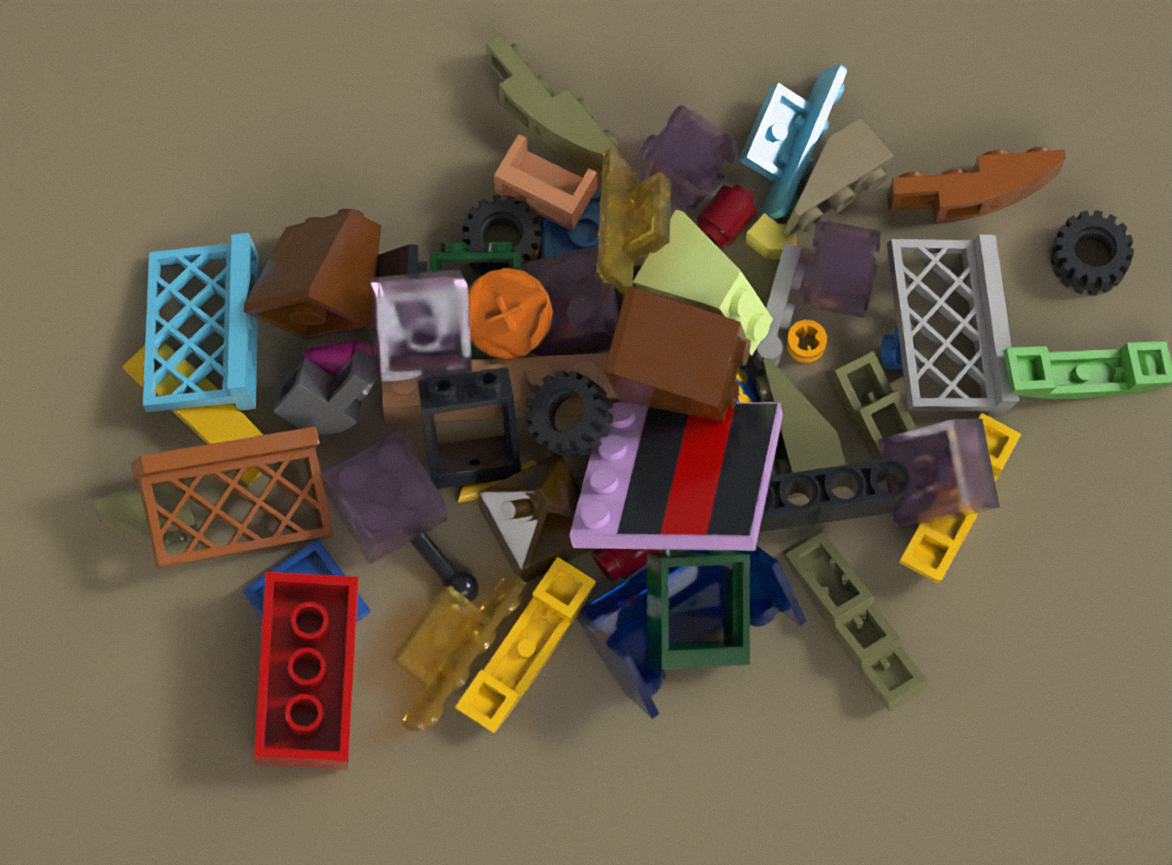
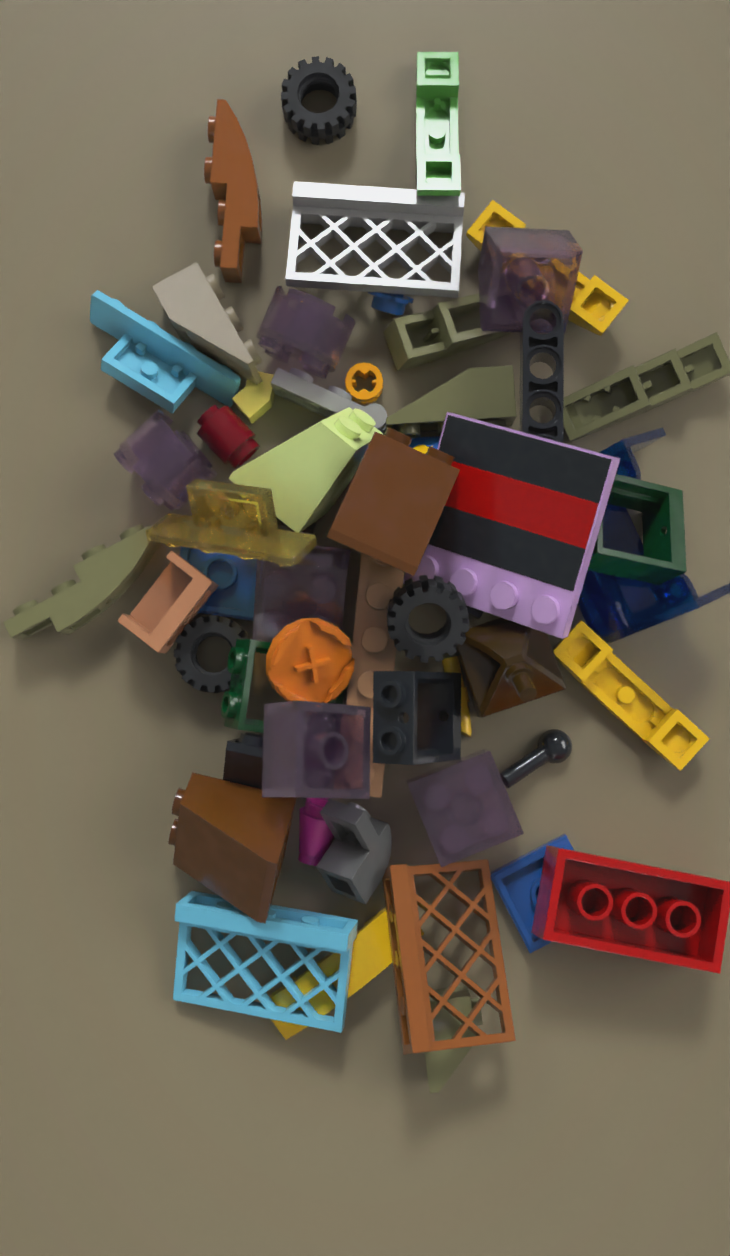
camera: 70 degrees left, 15 degrees up
clear yellow bracket [392,577,526,732] -> none

